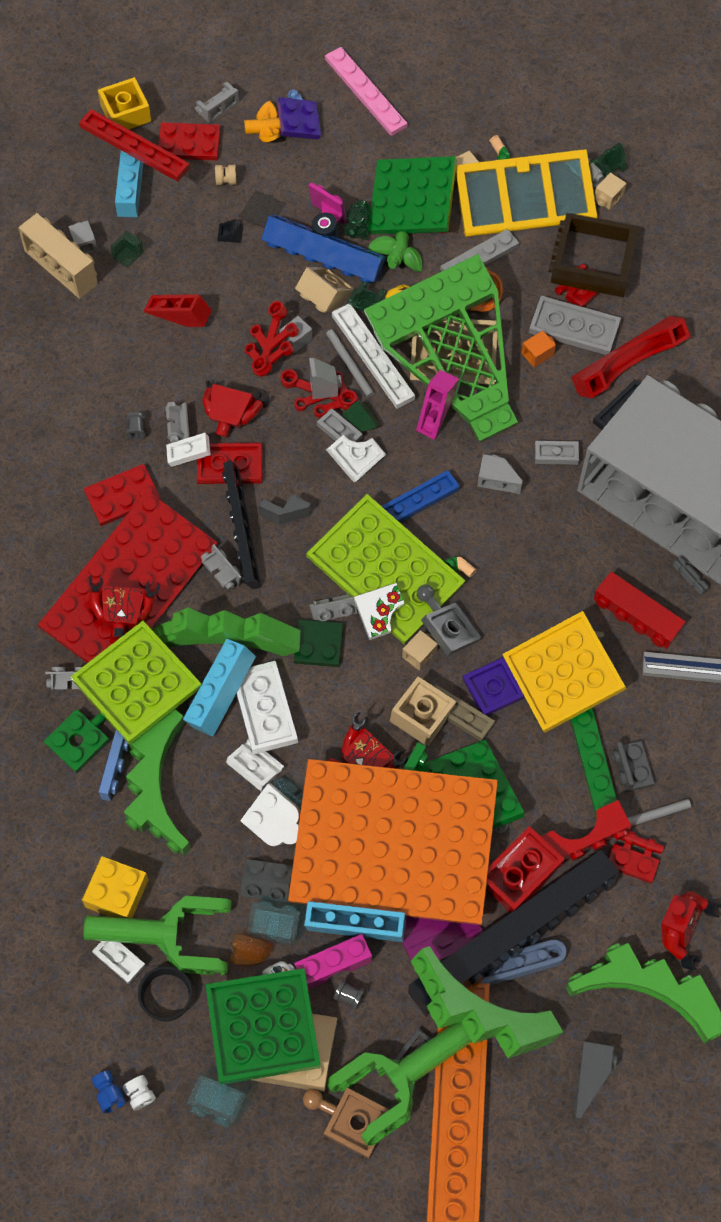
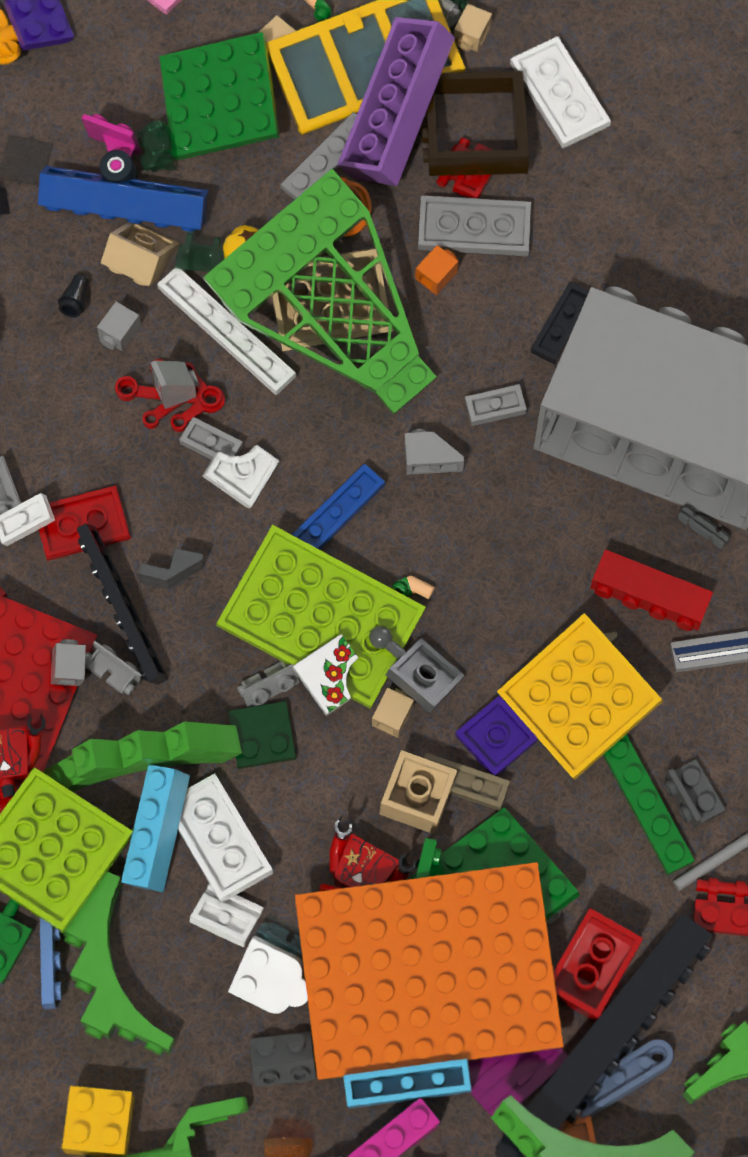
camera: 15 degrees left, 5 degrees up
red torso [202,380,269,438] -> none
red plant [245,301,299,377] -> none
clear light blue brick [247,901,301,945] -> none
light grey bar [326,329,374,398] -> none
dark green brick [342,400,379,431] -> none
bright green plant [368,231,422,272] -> none
dark pink slope [416,370,459,440] -> none
red arch [541,800,631,868] -> none
red arch [571,316,691,399] -> none
none -> light grey brick [51,640,86,686]
none -> black cone [58,275,89,318]
none -> medium lavender brick [337,17,455,186]
none -> white plate [510,36,611,149]

